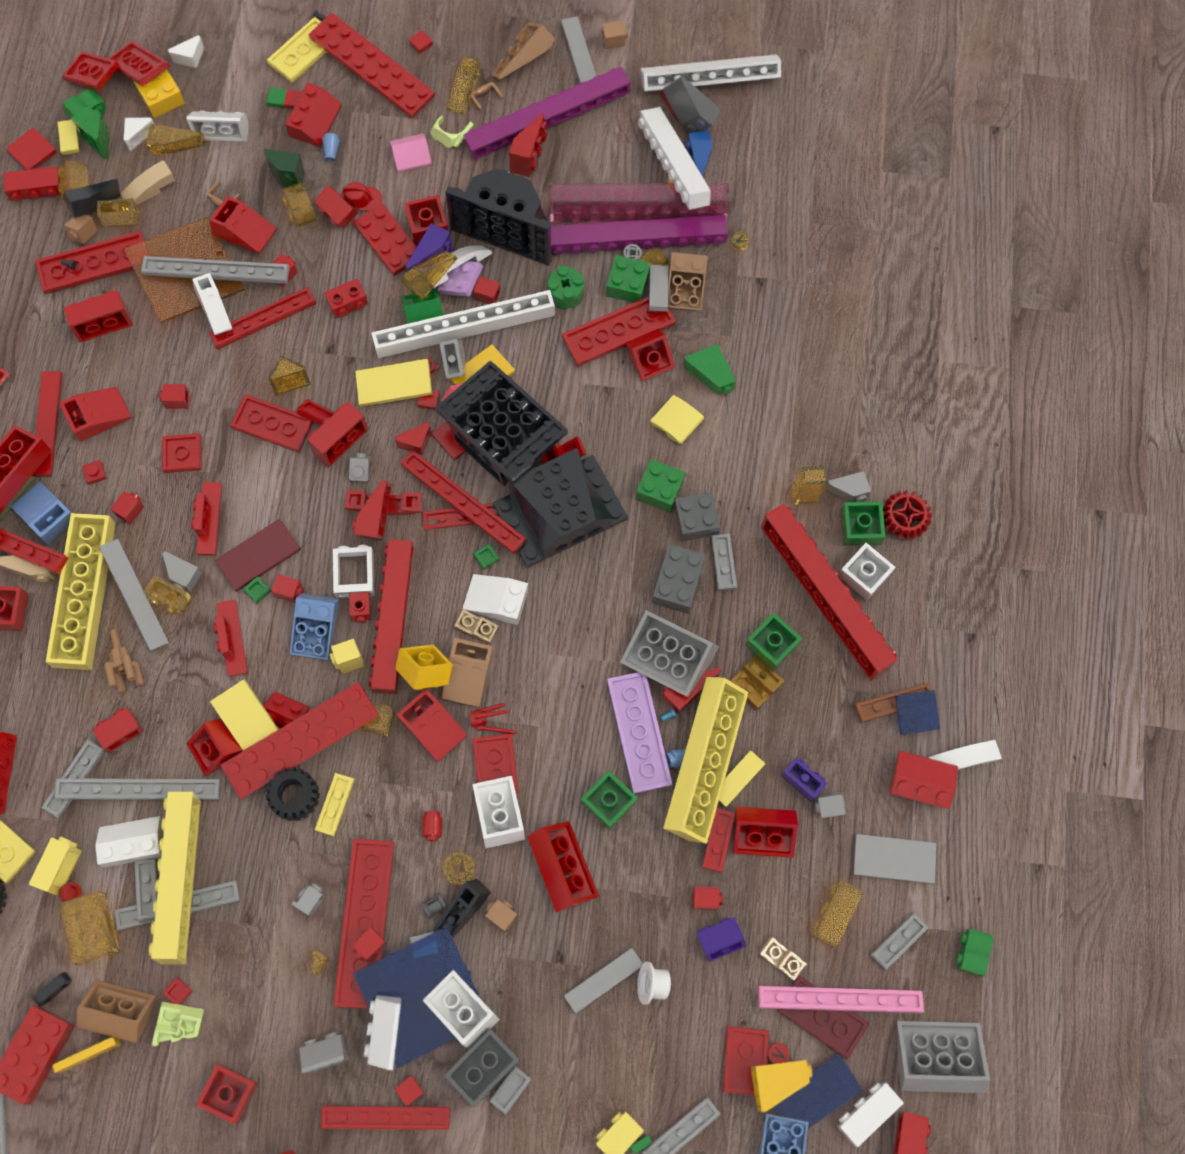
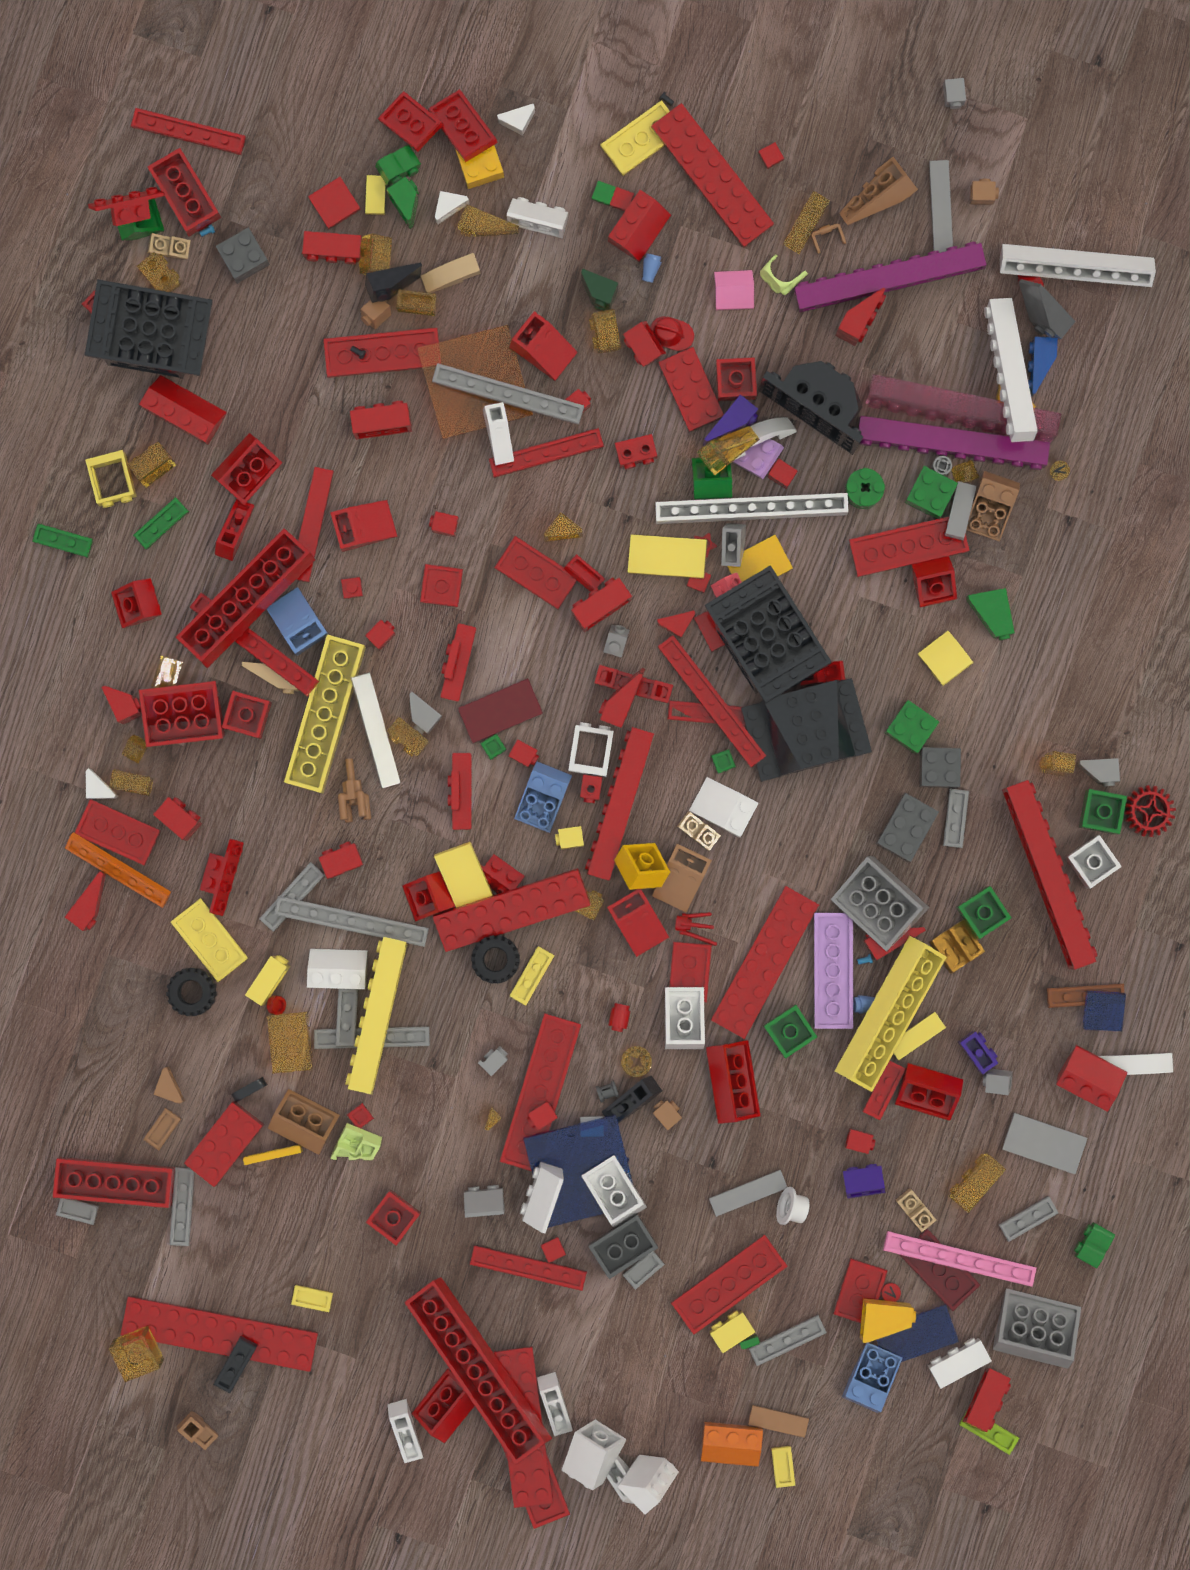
camera: 15 degrees right, 15 degrees up
medium nougat piece [207,181,241,206] -> none
none -> red plate [671,1234,788,1335]
none -> red plate [711,886,819,1039]

